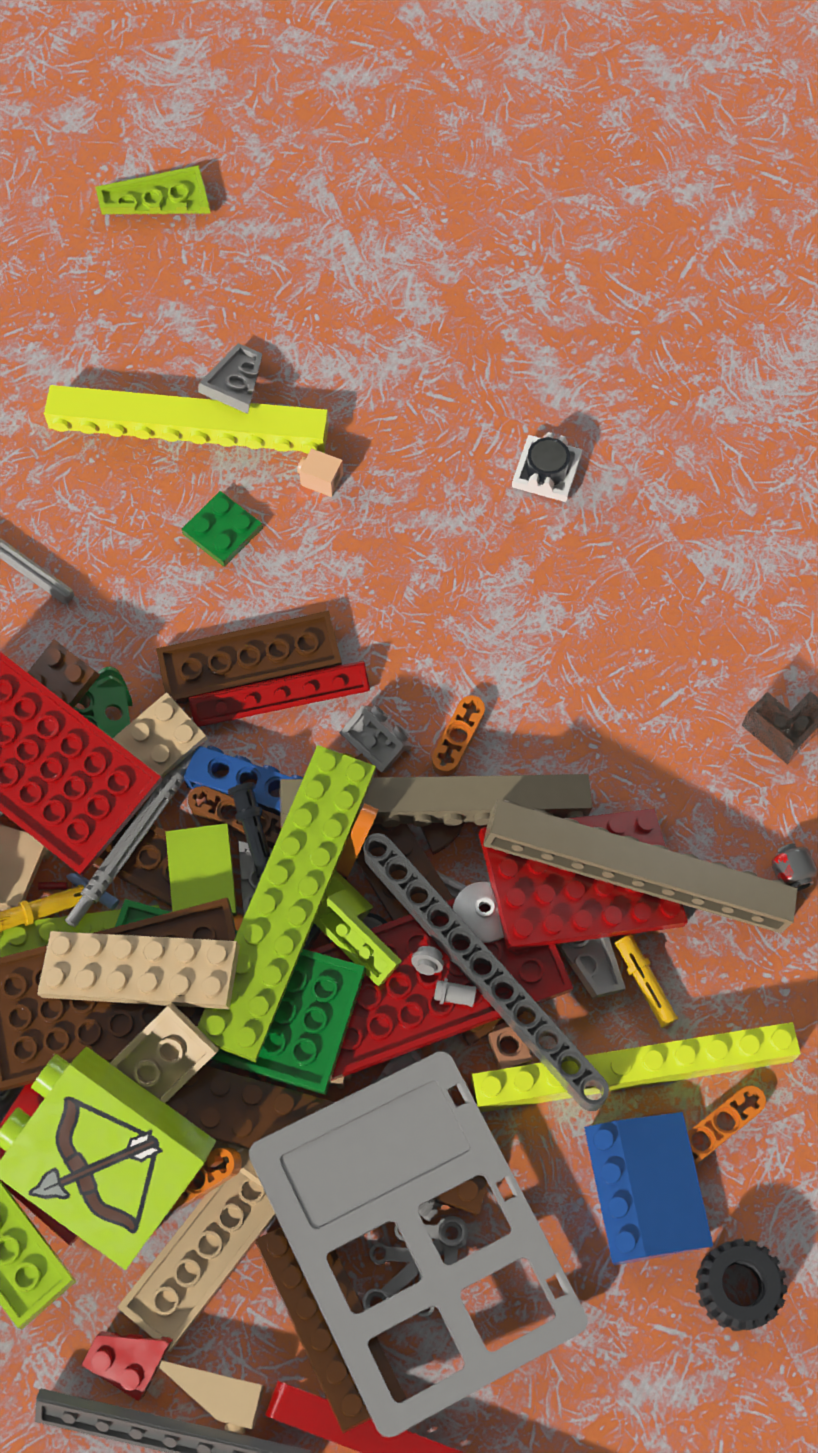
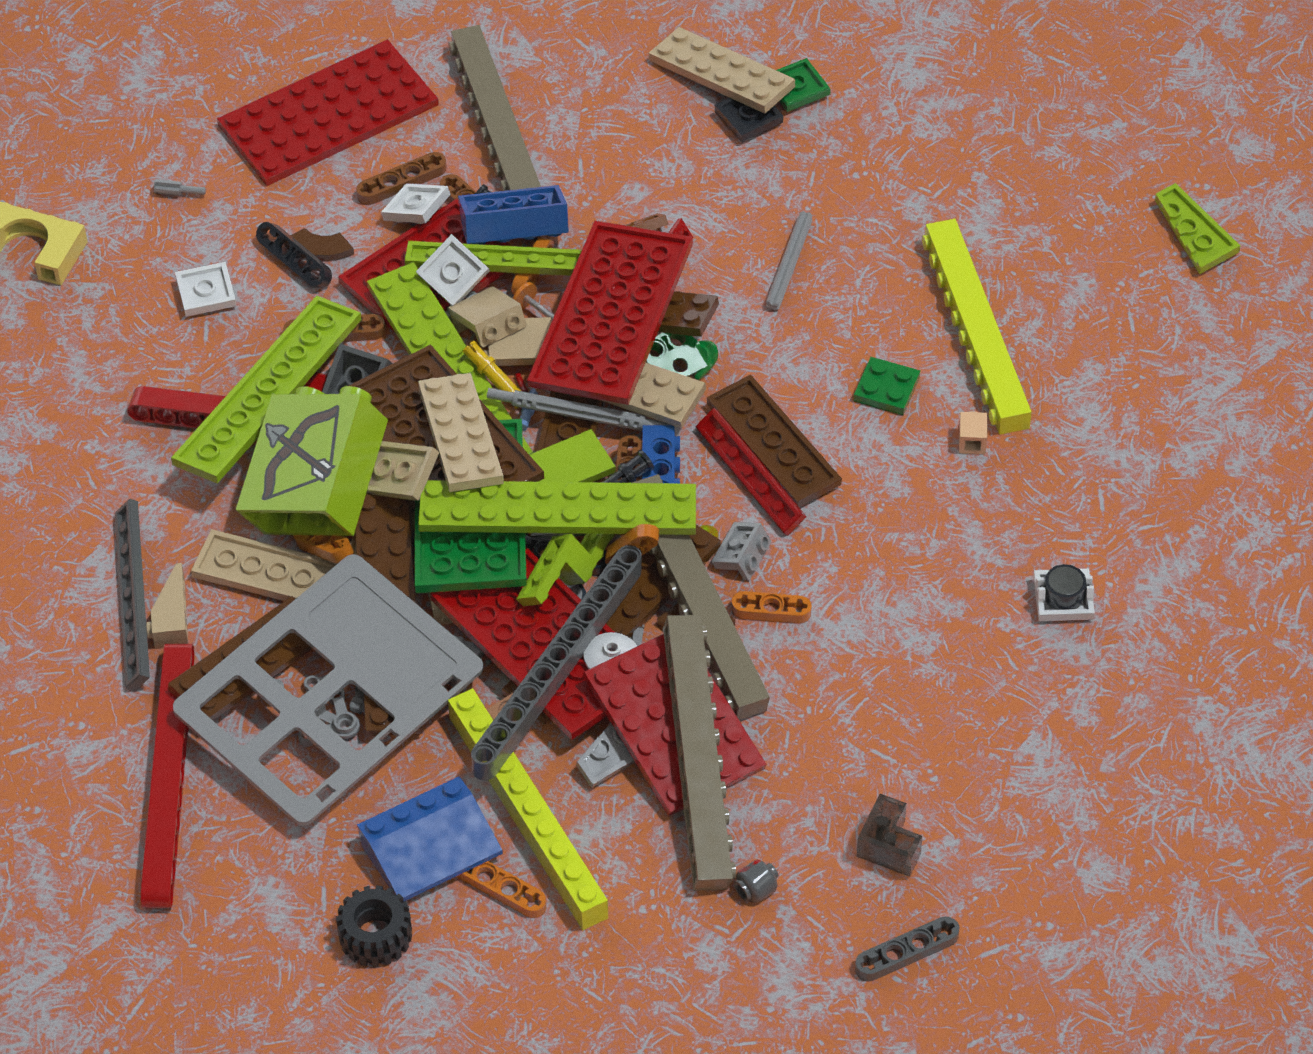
camera: 70 degrees right, 15 degrees down
wing [81,1331,173,1402] -> none
light grey wing [198,343,262,414] -> none
light grey plate [411,946,444,975] -> none
light grey pin [434,978,476,1007] -> none
yellow pin [614,934,679,1028] -> none

